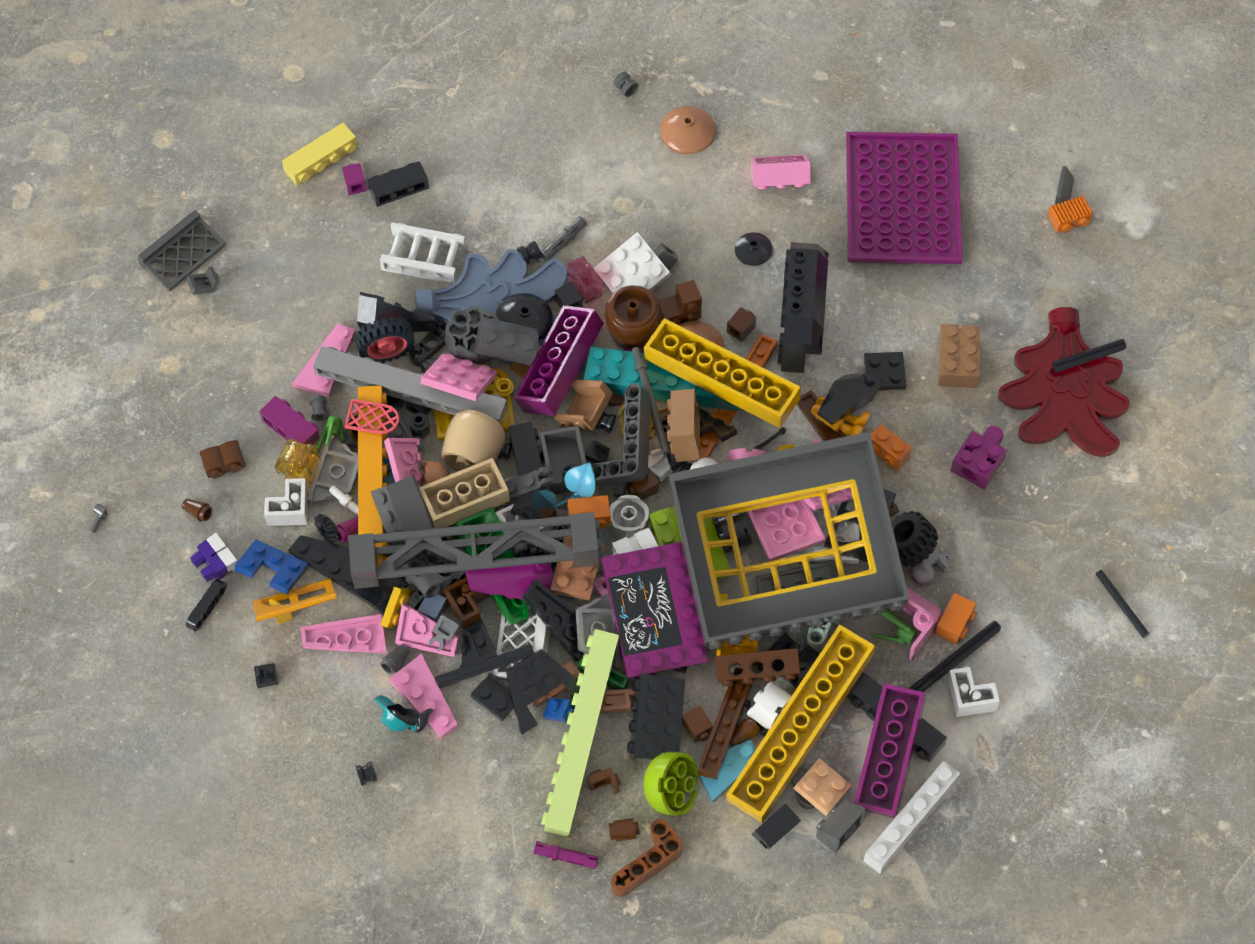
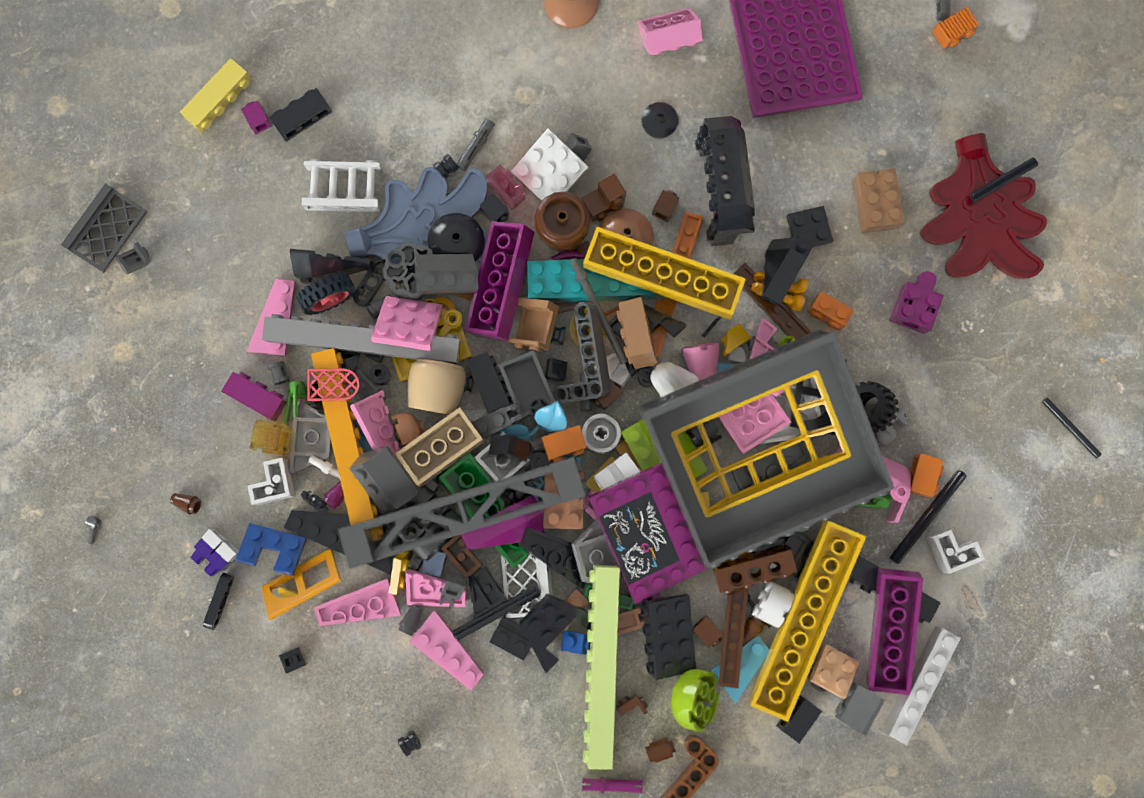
camera: 15 degrees left, 20 degrees up
reddish brown brick [200,440,246,479] -> none
hair [374,696,434,732] -> none

